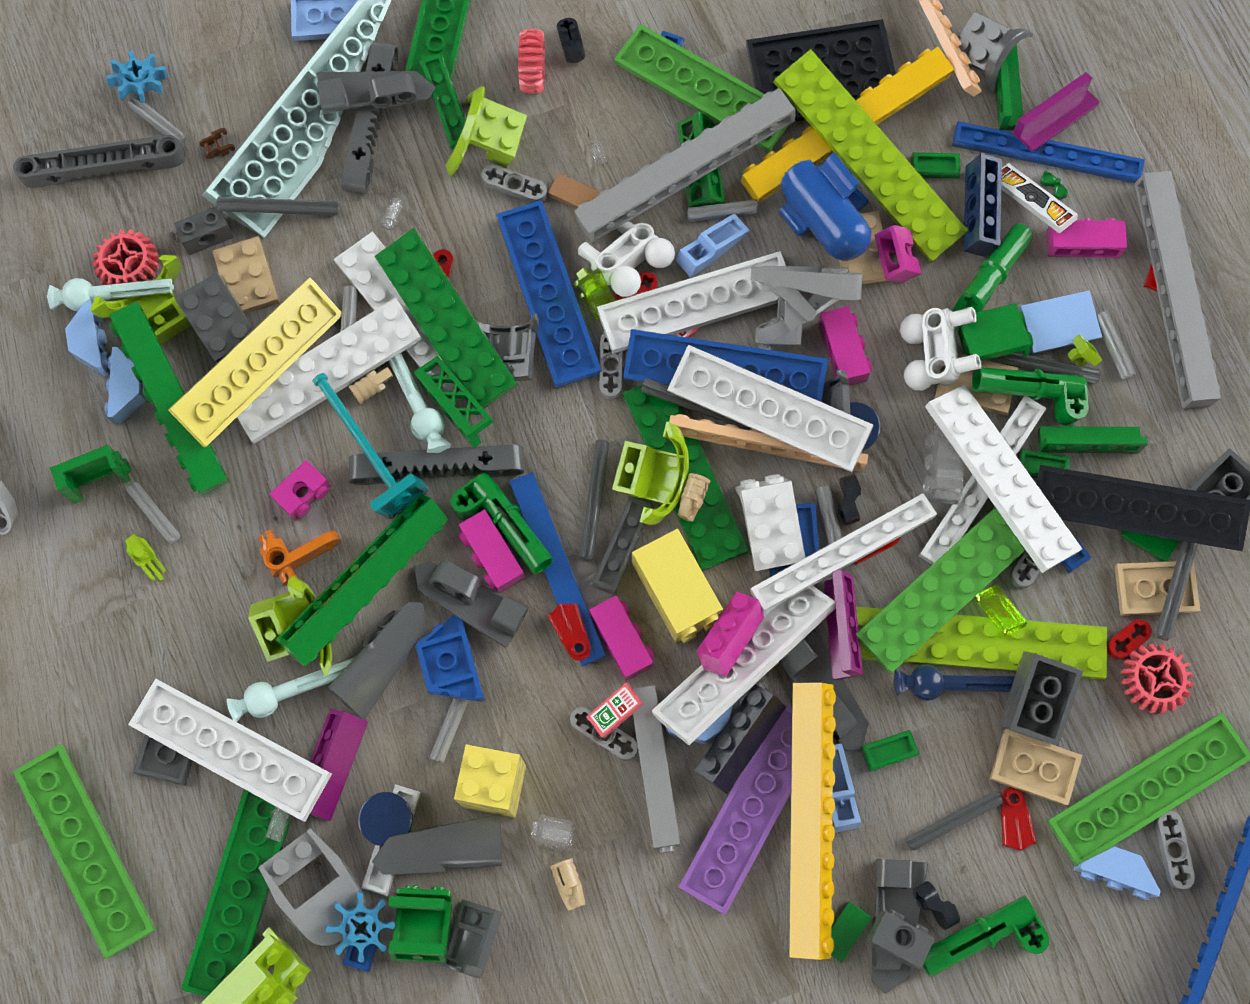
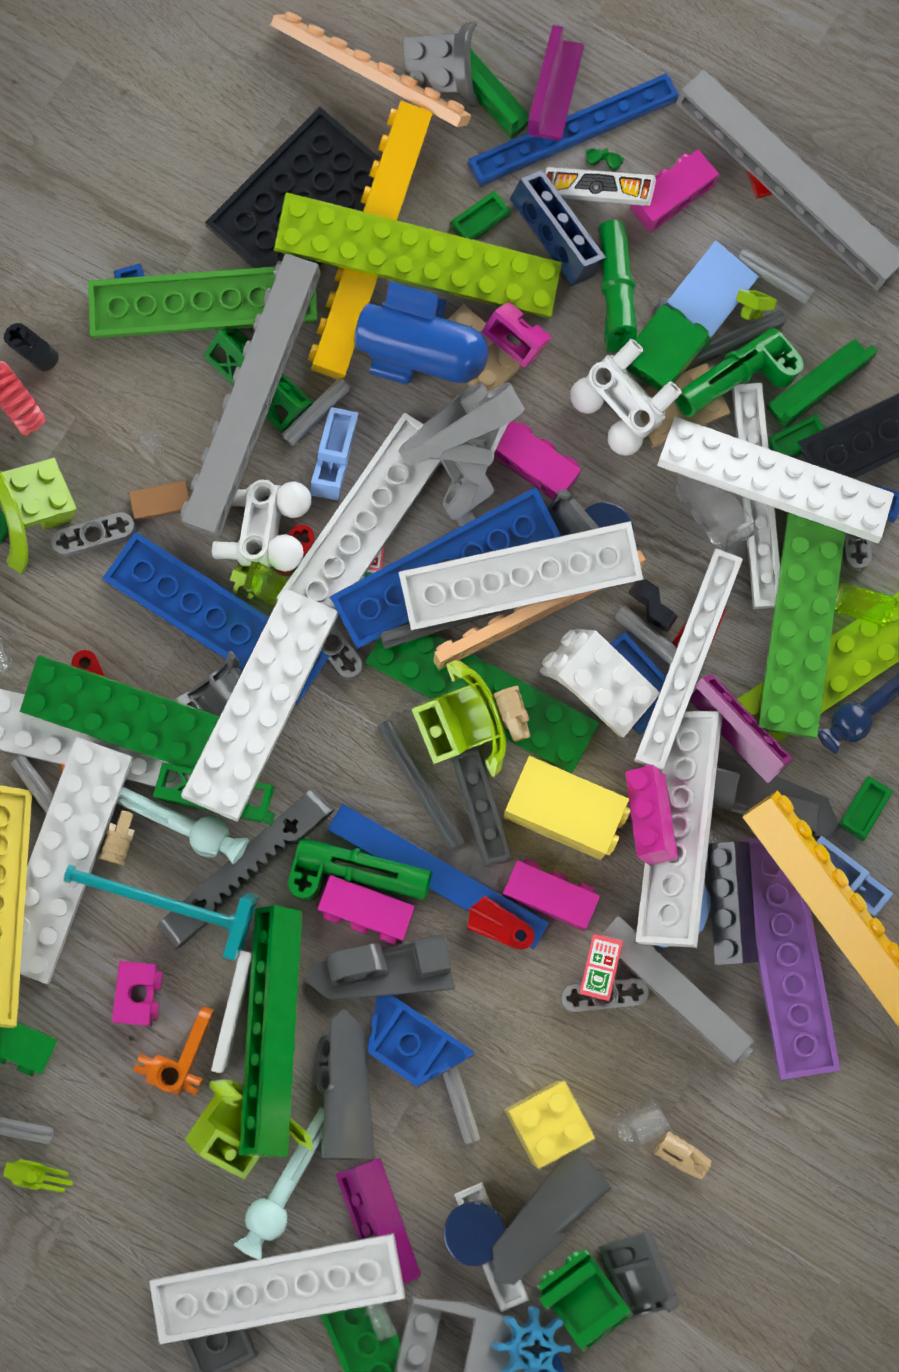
camera: 45 degrees left, 5 degrees up
none -> white plate [181,588,338,822]
none -> white tile [211,951,252,1073]

